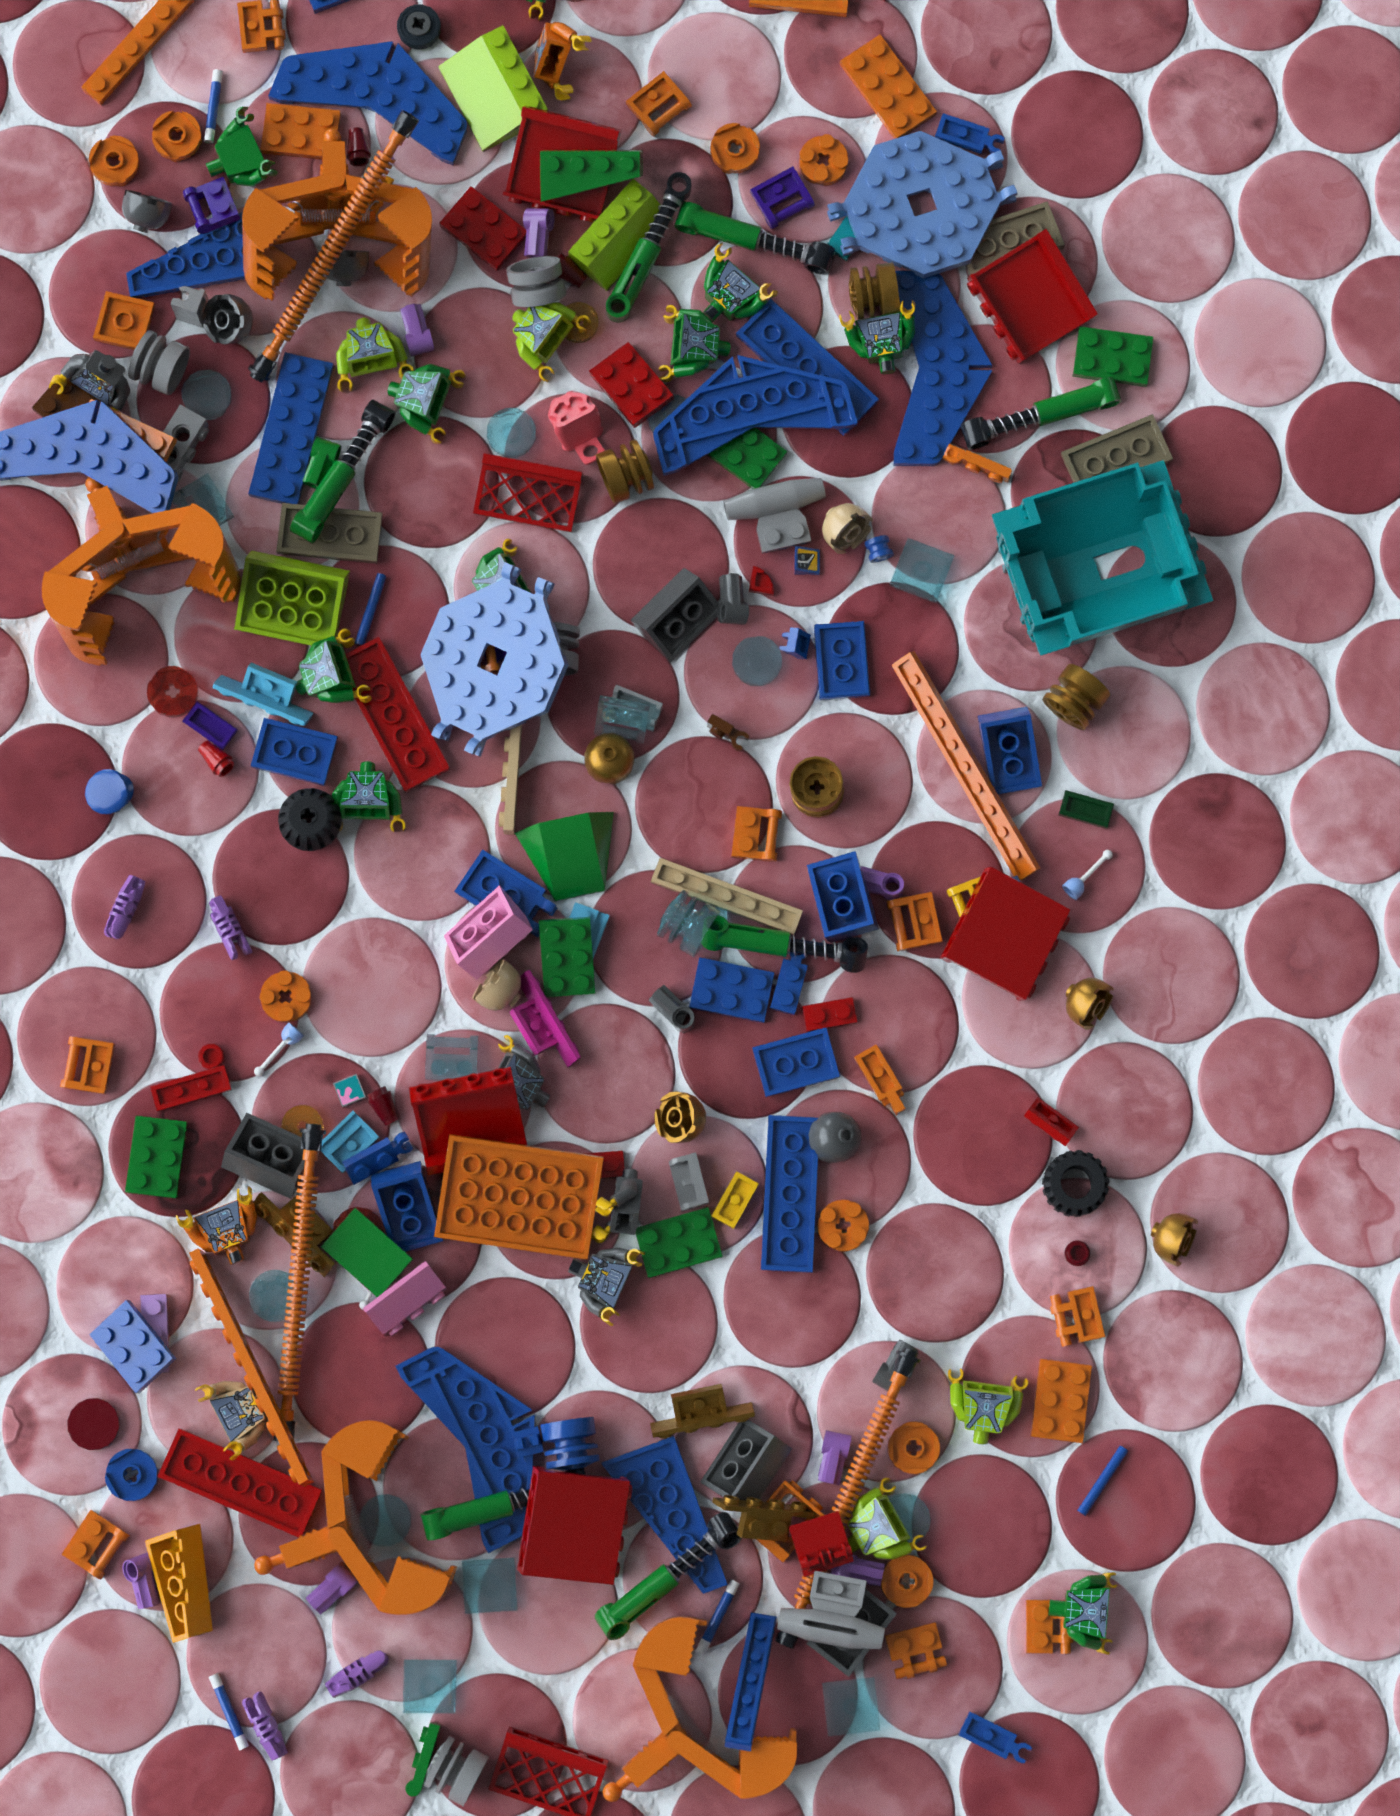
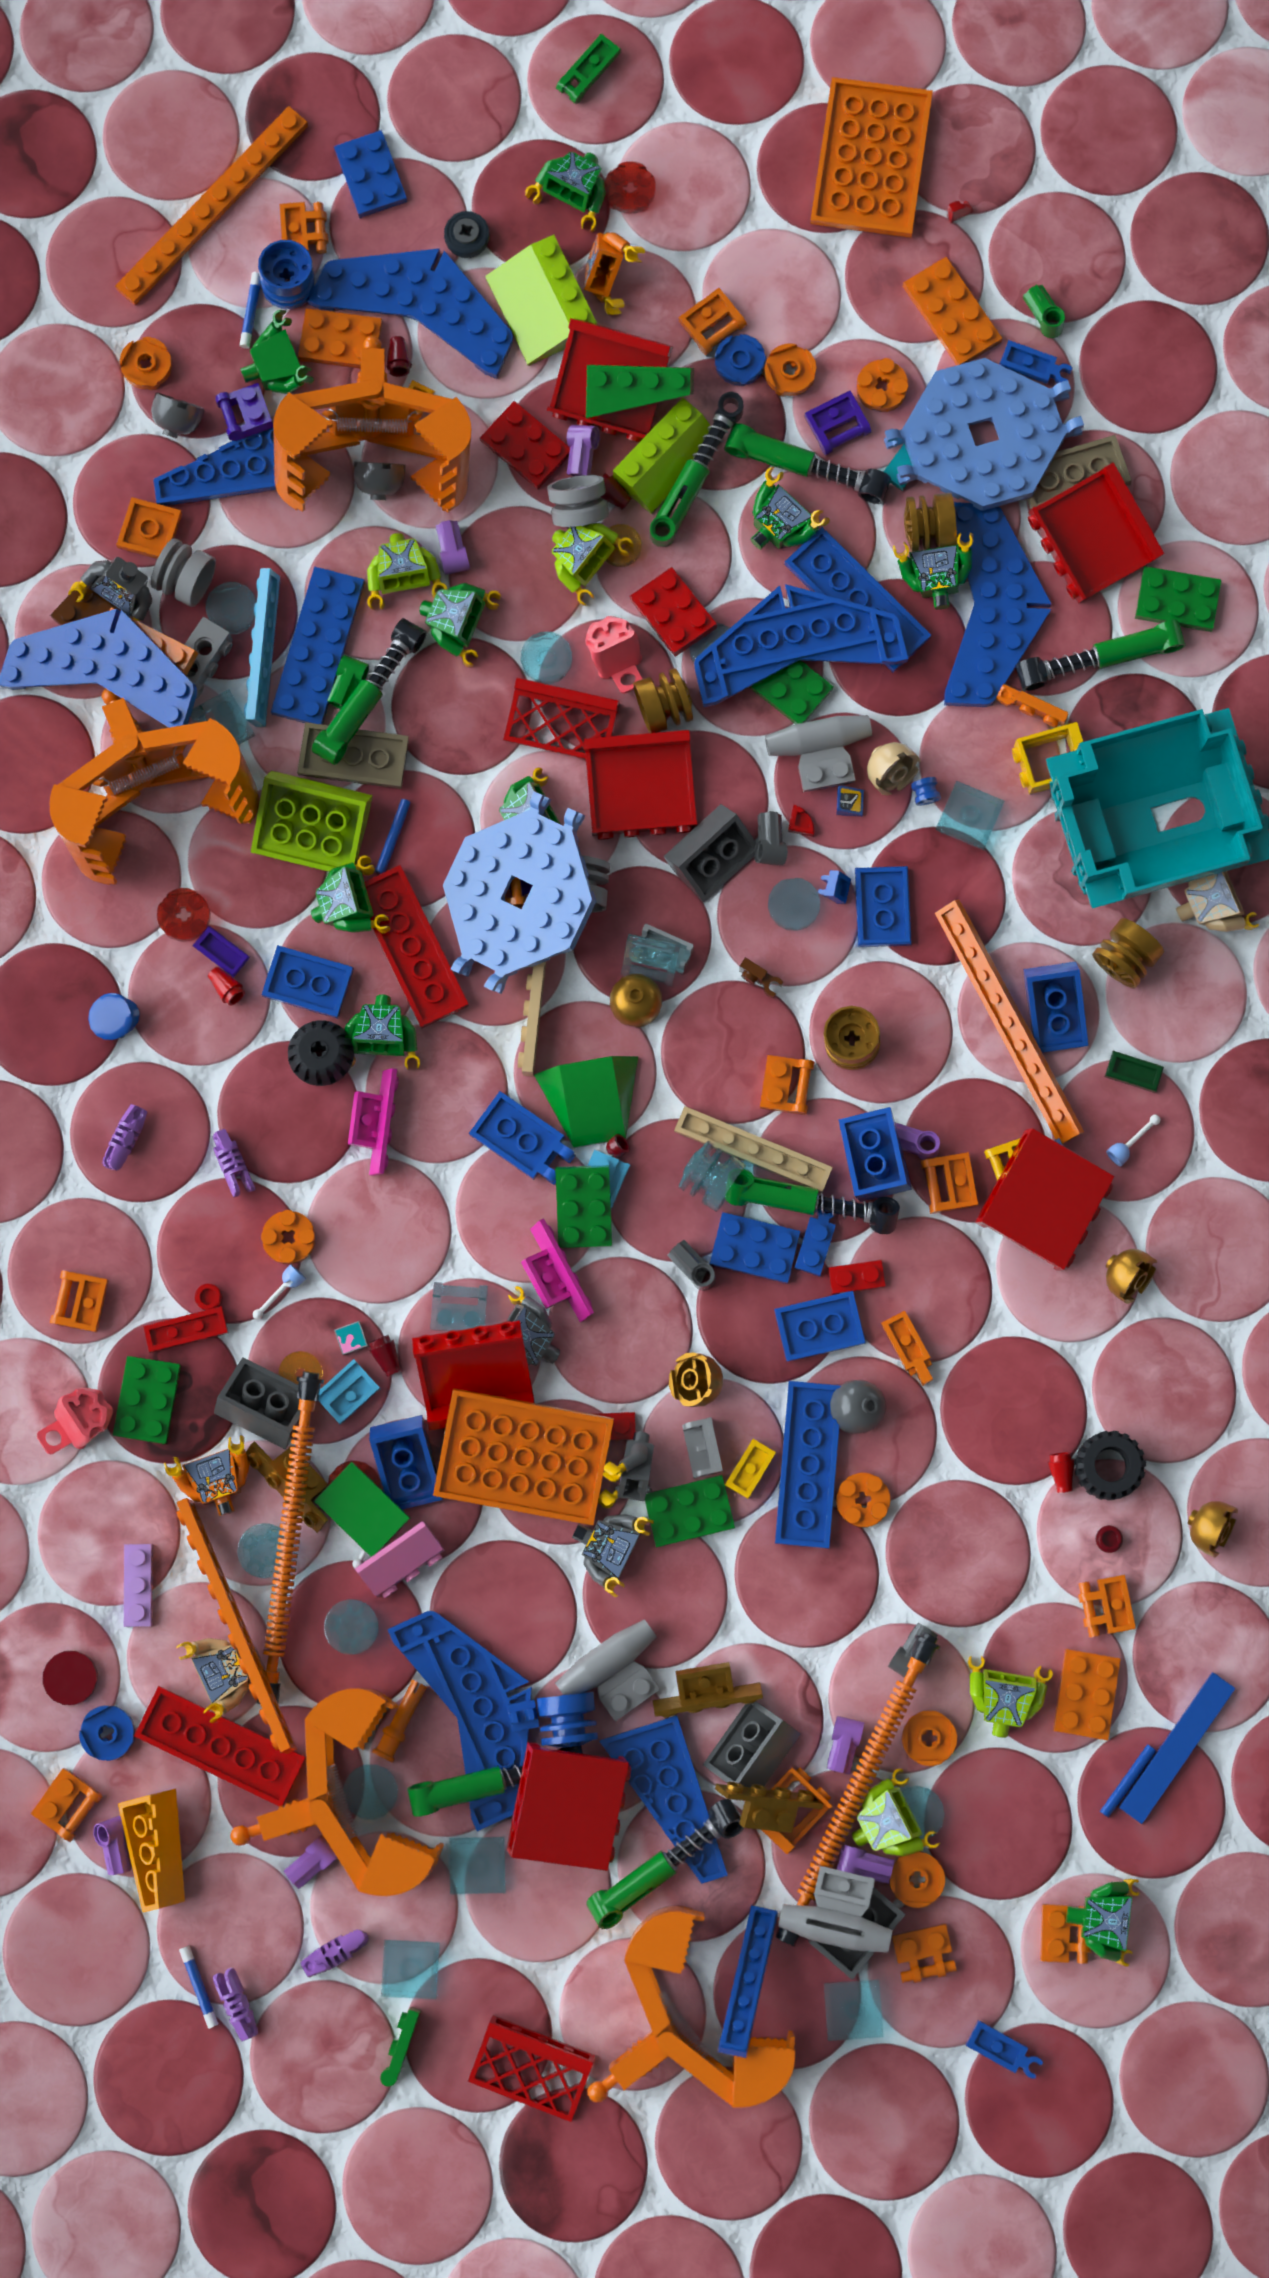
camera: 10 degrees right, 0 degrees up
plate [89,1300,177,1394] -> none
orange plate [152,111,202,162] -> none
light grey hinge [171,286,209,328] -> none
dark grey cylinder [203,294,253,344] -> none
medium azure bracket [212,663,313,726] -> none
orange hose [248,110,419,383] -> none
blue plate [342,1132,413,1185] -> none
light grey wheel [423,1736,489,1807] -> none
bright pink slope [444,886,533,980] -> none
tan cylinder [472,960,521,1011] -> none
green torso [659,305,731,383] -> none
blue bar [696,1579,740,1655] -> none
red hinge [788,1511,854,1577] -> none
red plate [1024,1097,1079,1146] -> none
dark tan plate [1061,414,1173,483] -> none
none -> coral piece [37,1388,113,1455]
none -> medium azure plate [244,568,280,727]
none -> blue wheel [258,240,315,309]
none -> clear light blue tile [324,1599,379,1654]
none -> dark pink bracket [348,1068,399,1176]
none -> orange pin [371,1679,427,1763]
none -> light grey plate [555,1619,660,1721]
none -> red panel [584,730,697,840]
none -> dark red hinge [606,1134,630,1158]
none -> blue tile [715,334,766,386]
none -> yellow window [1012,722,1083,795]
none -> green piece [1023,285,1065,338]
none -> red cone [1048,1452,1075,1493]
none -> blue tile [1118,1672,1236,1824]
none -> tan torso [1176,871,1259,932]

